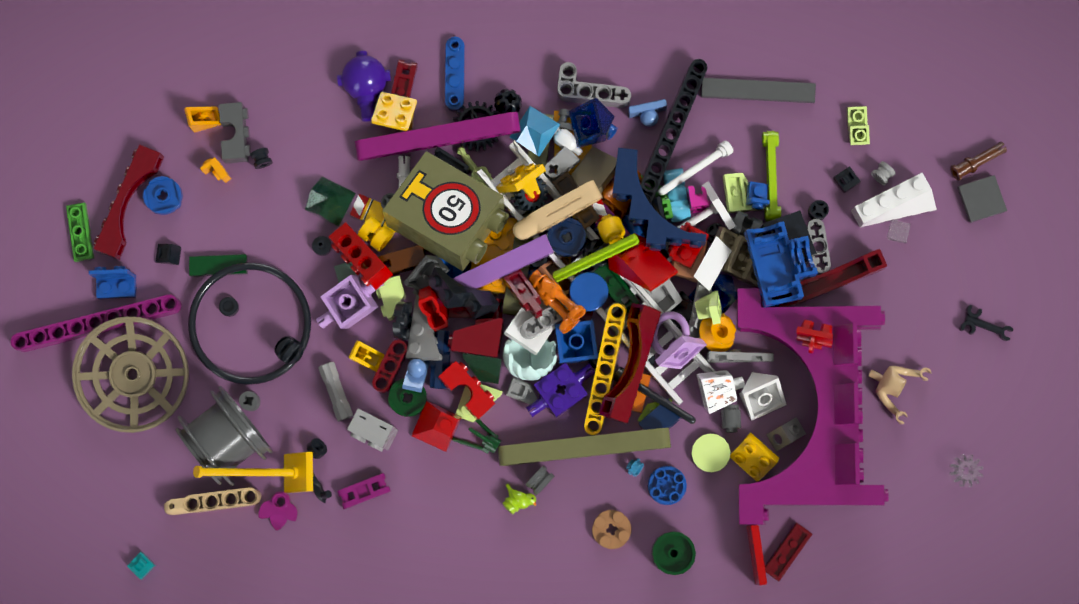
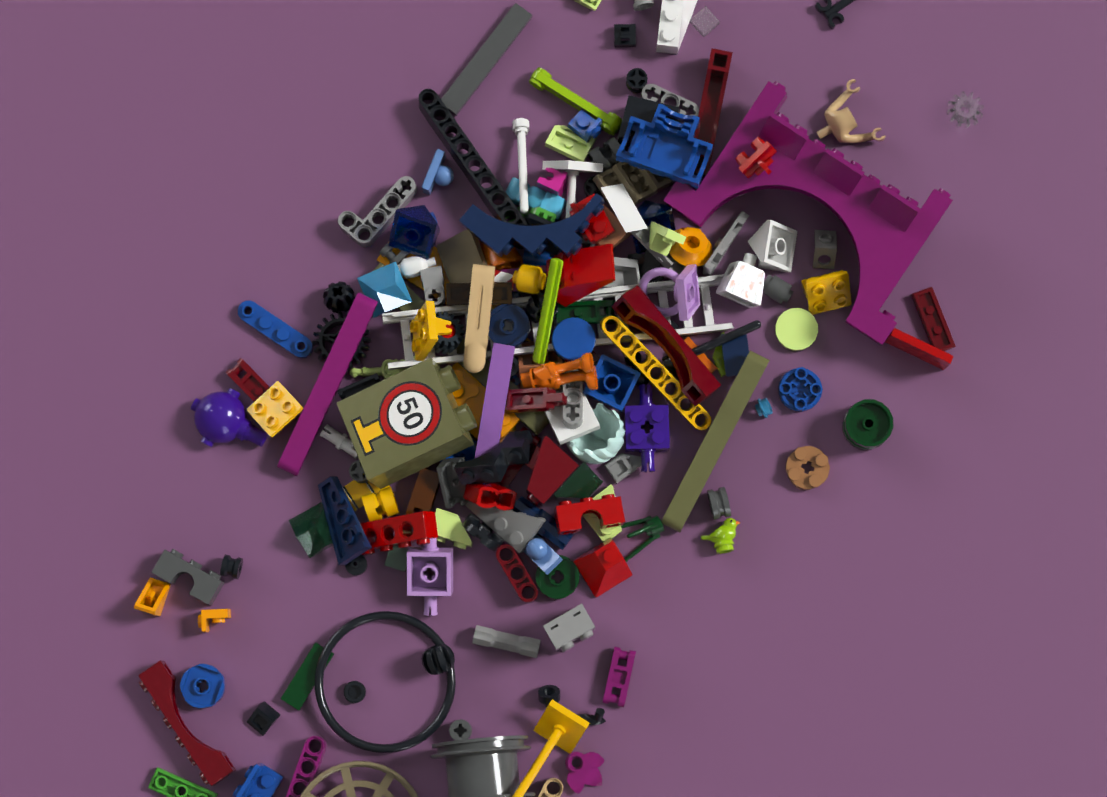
camera: 55 degrees left, 0 degrees up
yellow slope [348,340,385,372] -> none
none -> dark blue wing [318,476,372,565]

